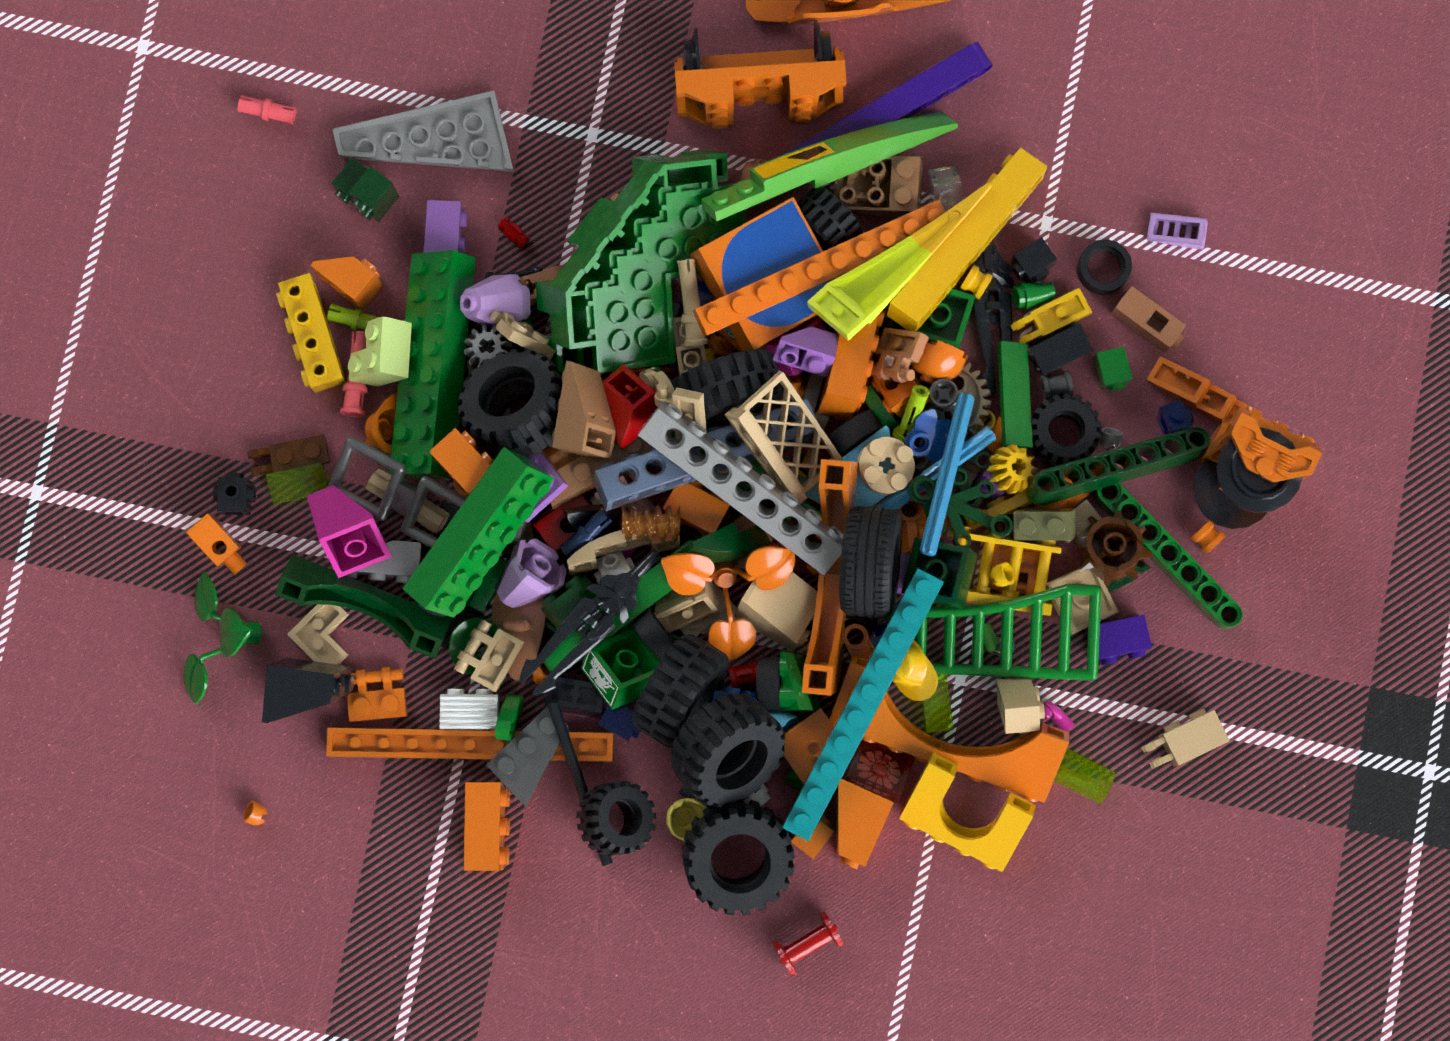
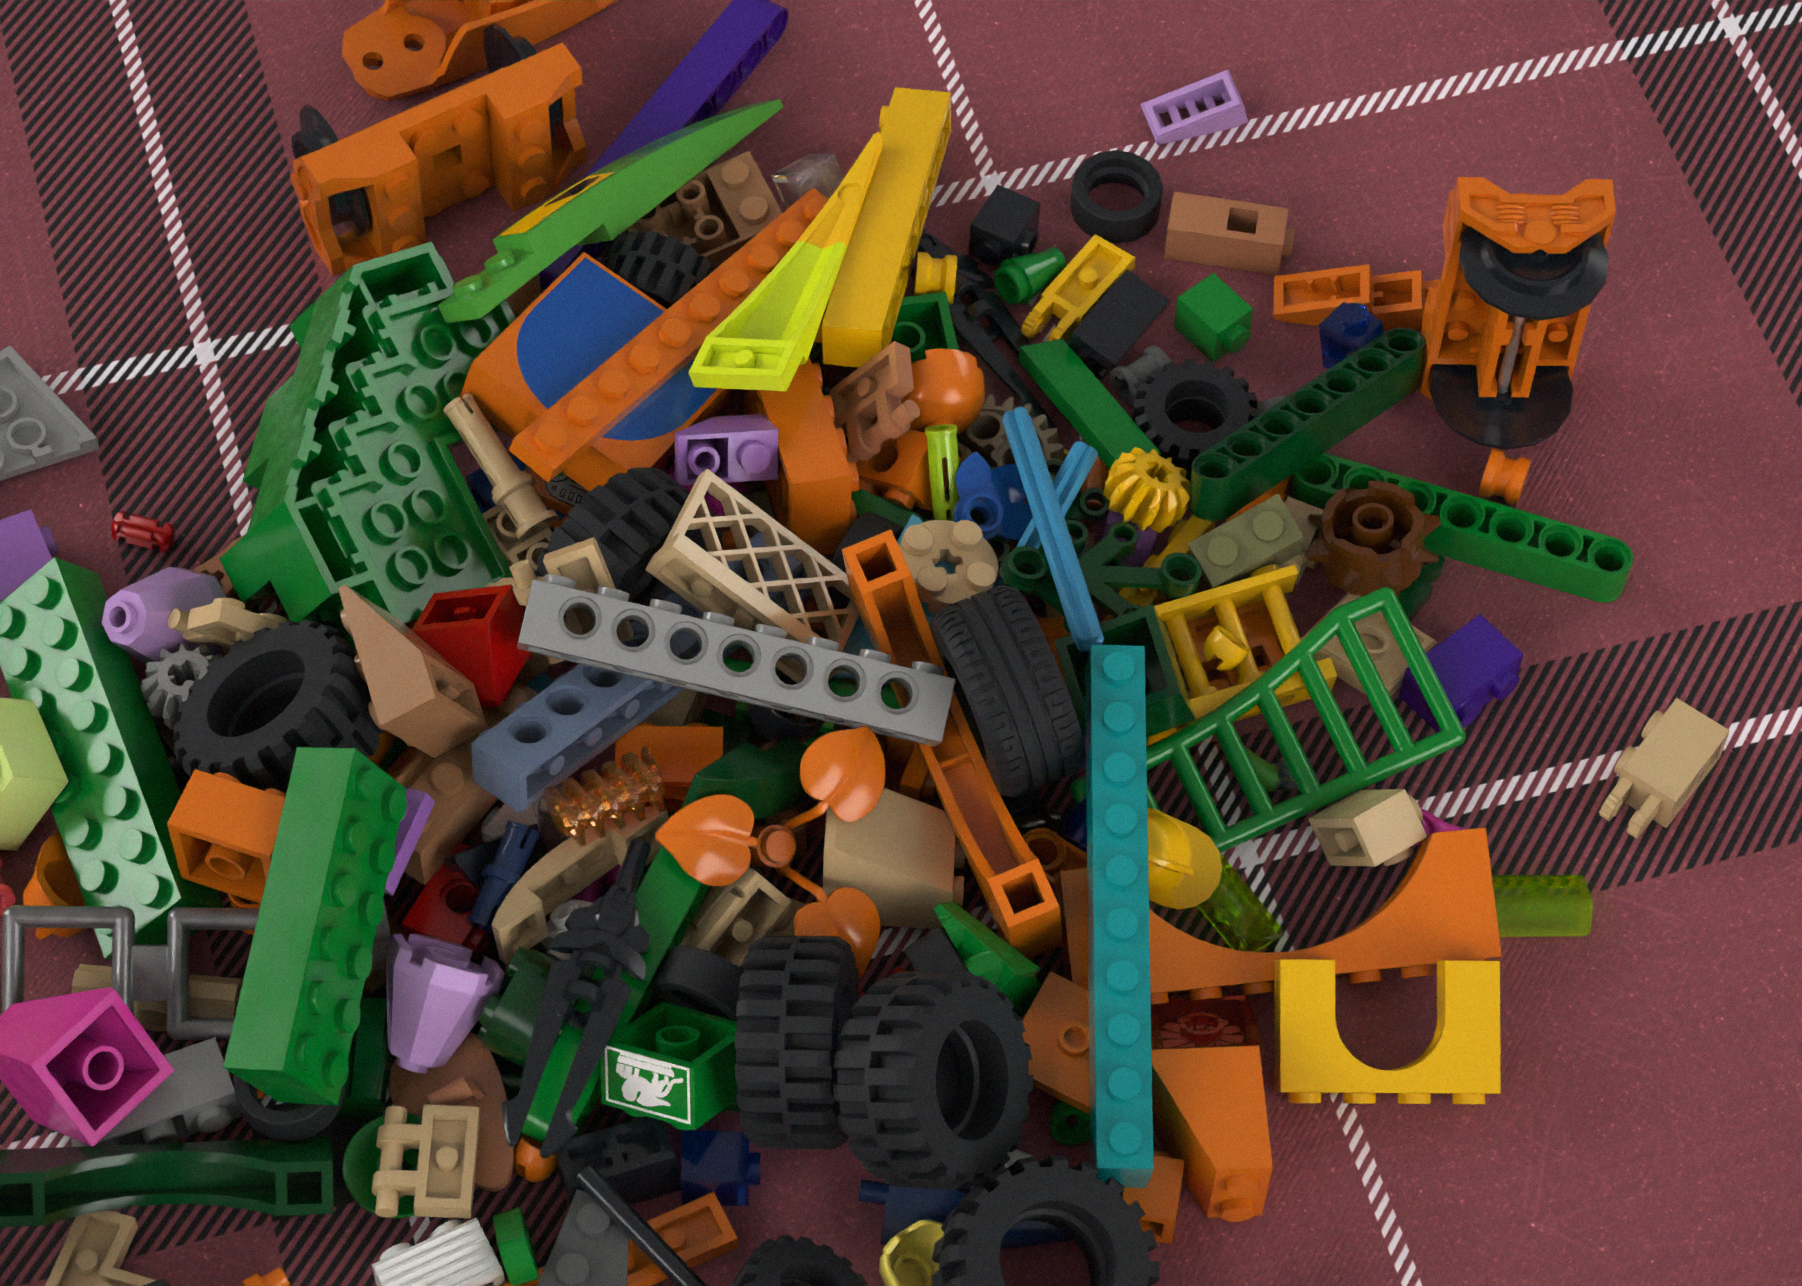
camera: 30 degrees left, 25 degrees down
dark grey wheel [930,378,958,412] -> none

